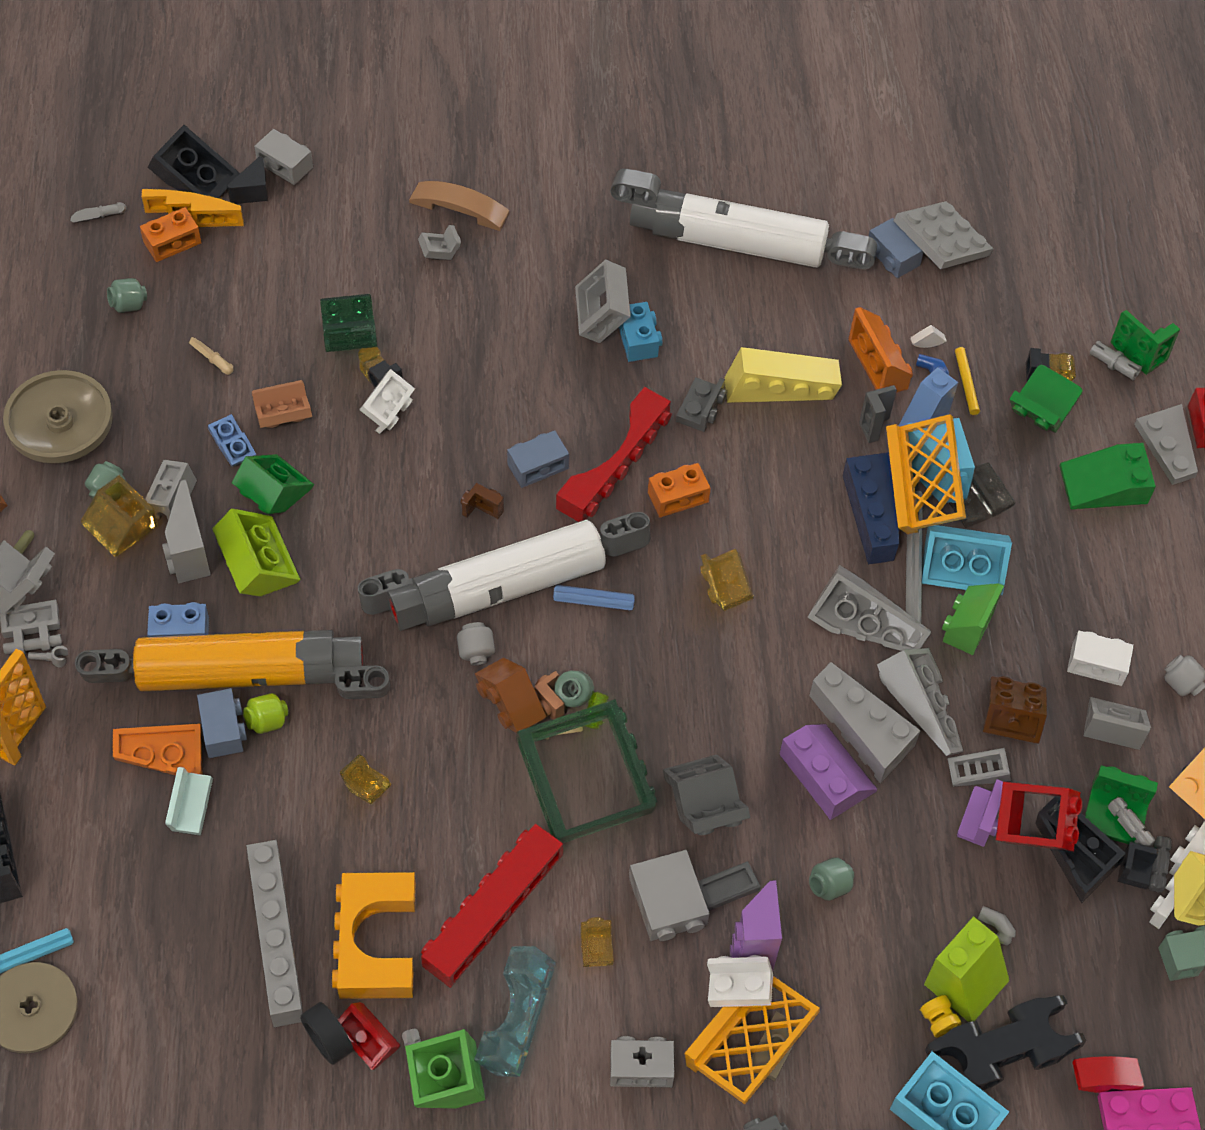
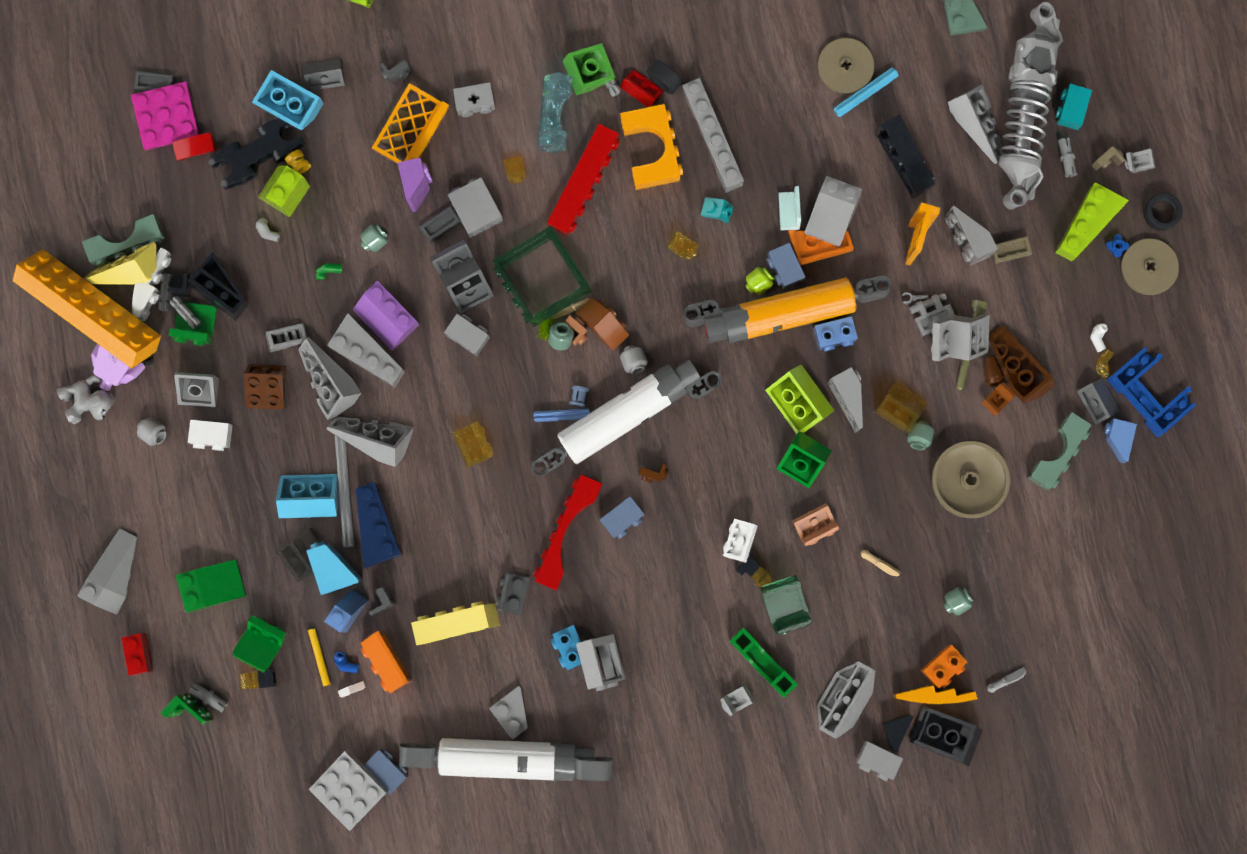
camera: 175 degrees right, 25 degrees up
light grey hinge [144,460,197,520] -> none
medium blue slope [208,414,256,467] -> none
medium nougat slope [409,181,509,231] -> none
orange brick [648,463,711,518] -> none
white bracket [707,955,773,1007] -> none
light orange fence [886,414,966,534] -> none
bright green slope [942,583,1004,655] -> none
medium lavender bracket [957,779,1003,847] -> none
red window [996,782,1082,851] -> none
light grey wing [1134,404,1198,485] -> none
none -> green arm [315,263,342,280]
none -> light grey brick [444,314,490,356]
none -> light grey wing [489,686,528,740]
none -> sand blue bush [569,386,589,408]
none -> teal bracket [700,197,733,223]
none -> green arch [729,628,798,698]
none -> light grey slope [804,176,862,247]
none -> light grey wedge [817,661,875,739]

